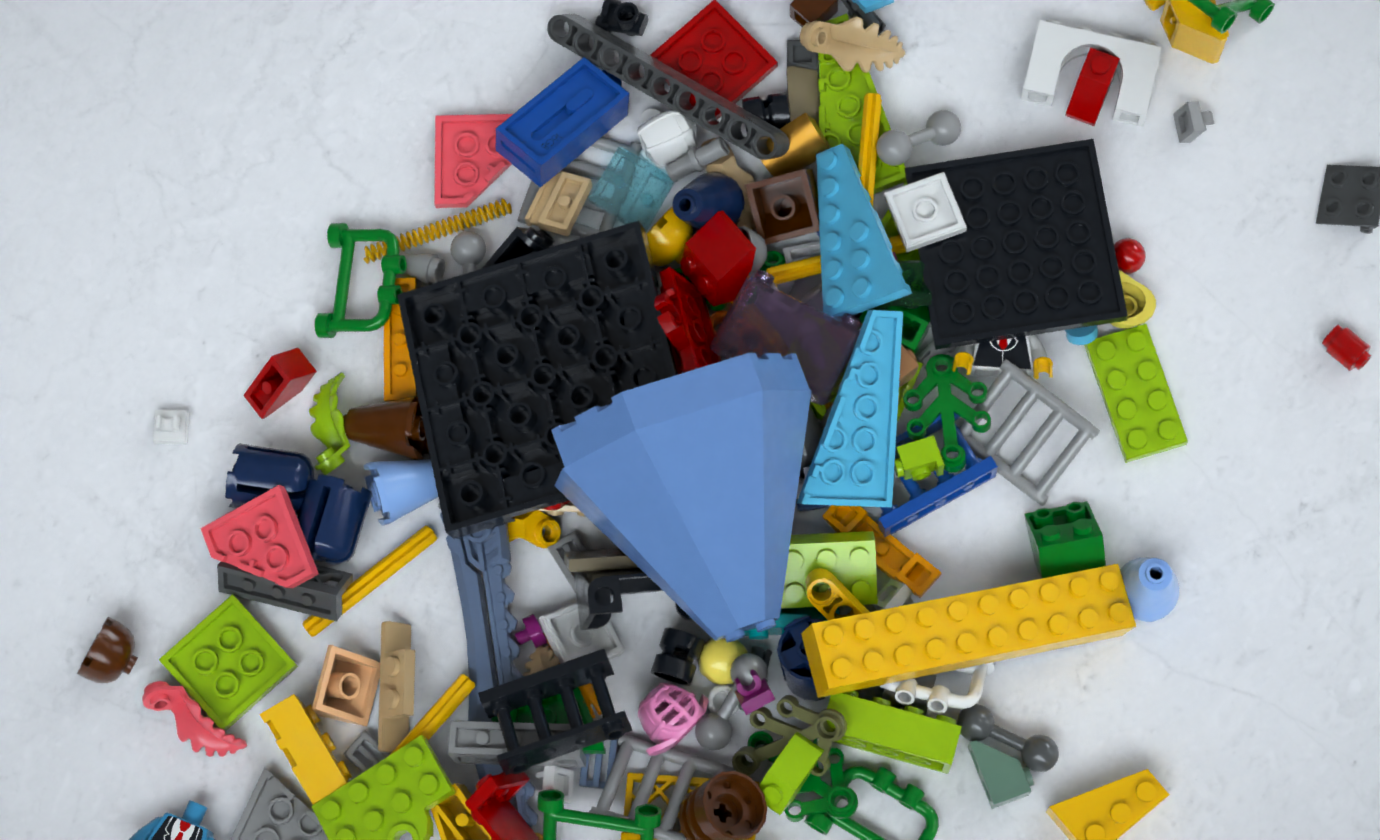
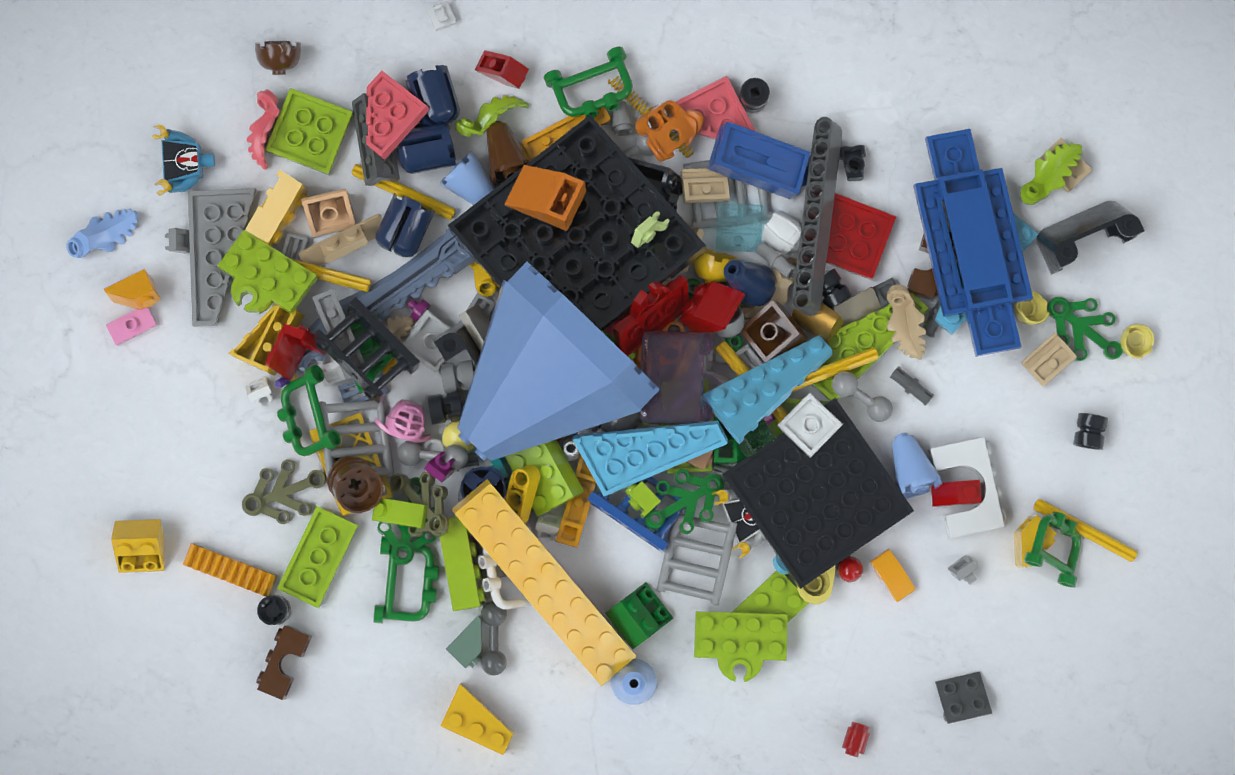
camera: 60 degrees right, 10 degrees up
none -> dark blue cylinder [375,193,435,257]
none -> light grey wheel [440,360,475,393]
none -> orange slope [505,165,586,231]
none -> white cone [561,438,581,461]
none -> yellowish green plate [631,212,669,248]
none -> orange piece [635,100,704,162]
none -> lime plate [694,611,788,682]
none -> black wheel [739,78,770,113]
none -> light orange slope [870,549,916,602]
none -> dark grey pin [890,366,934,406]
none -> light blue cone [892,433,942,499]

